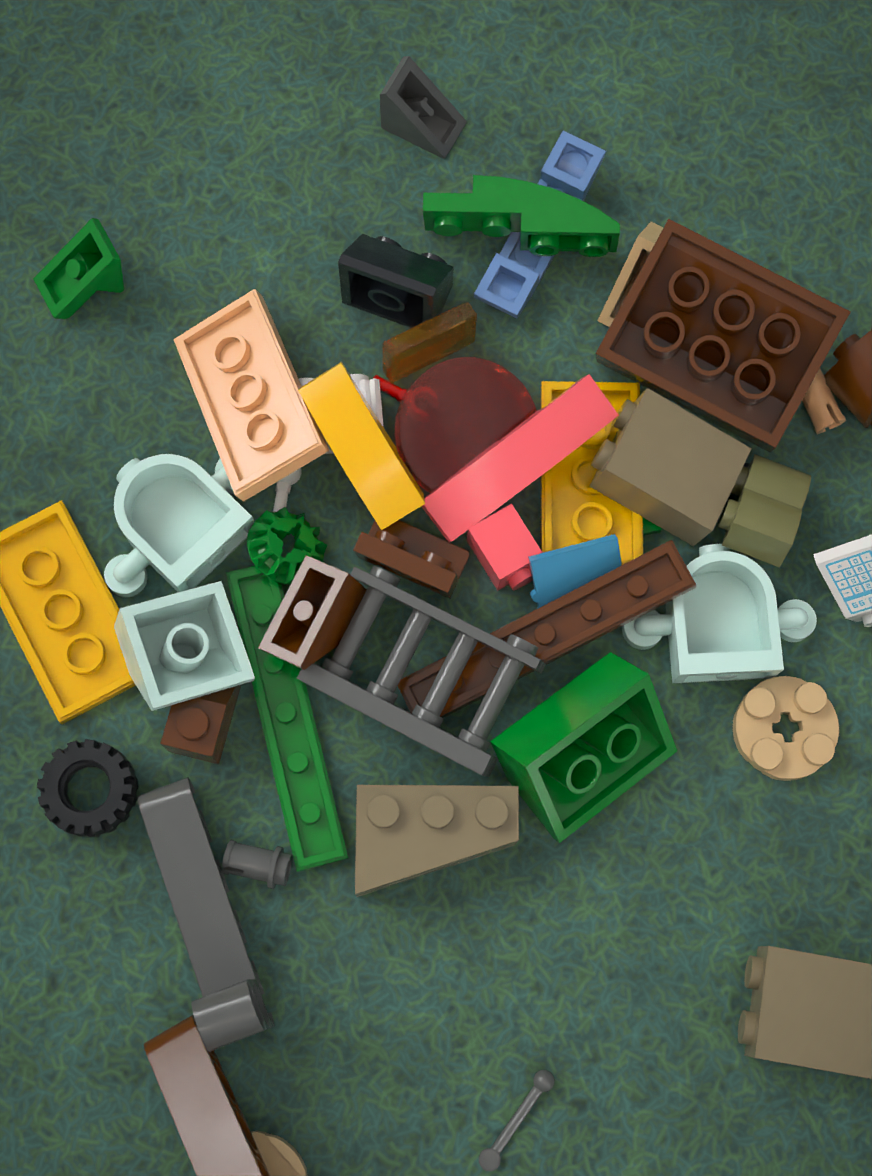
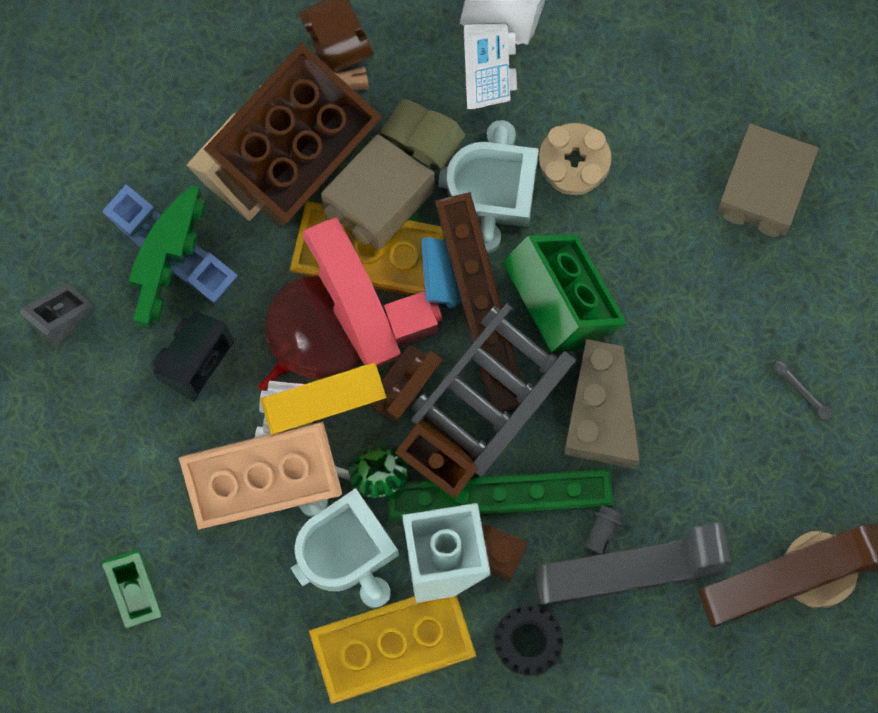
camera: 70 degrees left, 0 degrees up
clear orange tile [383,302,477,384] -> none

